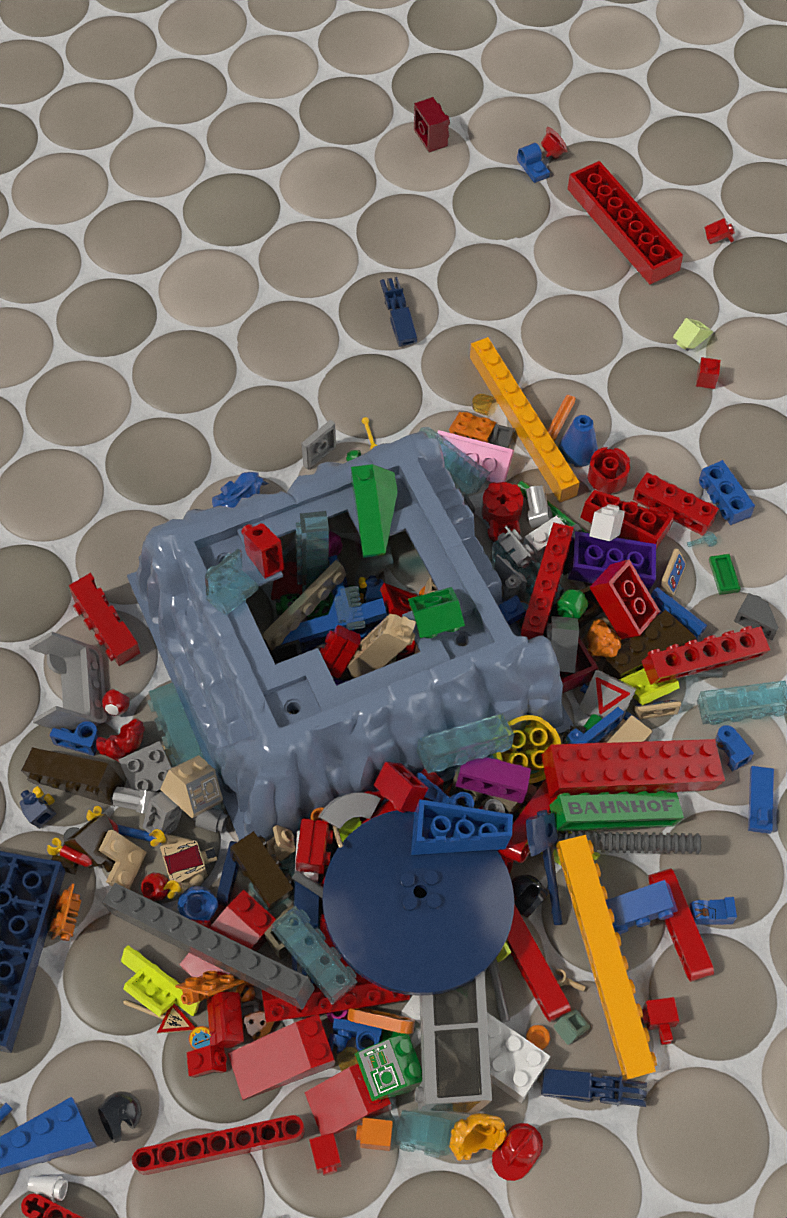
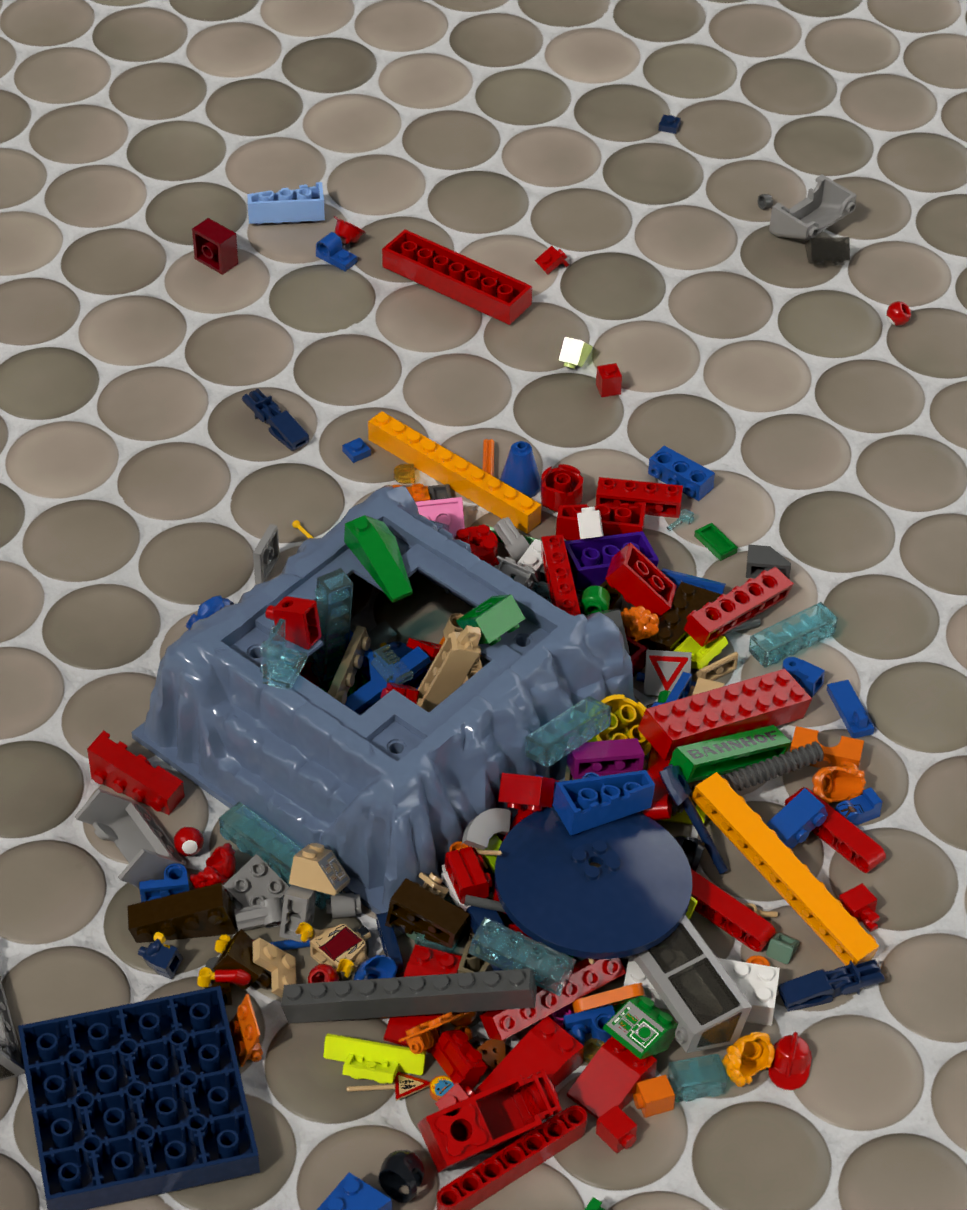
camera: 25 degrees left, 15 degrees down
slope [659,549,686,596] -> none
none -> light blue wedge [247,182,325,225]
none -> blue plate [342,438,371,463]
none -> red piece [417,1069,562,1173]
none -> orange arch [790,726,864,769]
none -> orange hair [812,763,866,803]

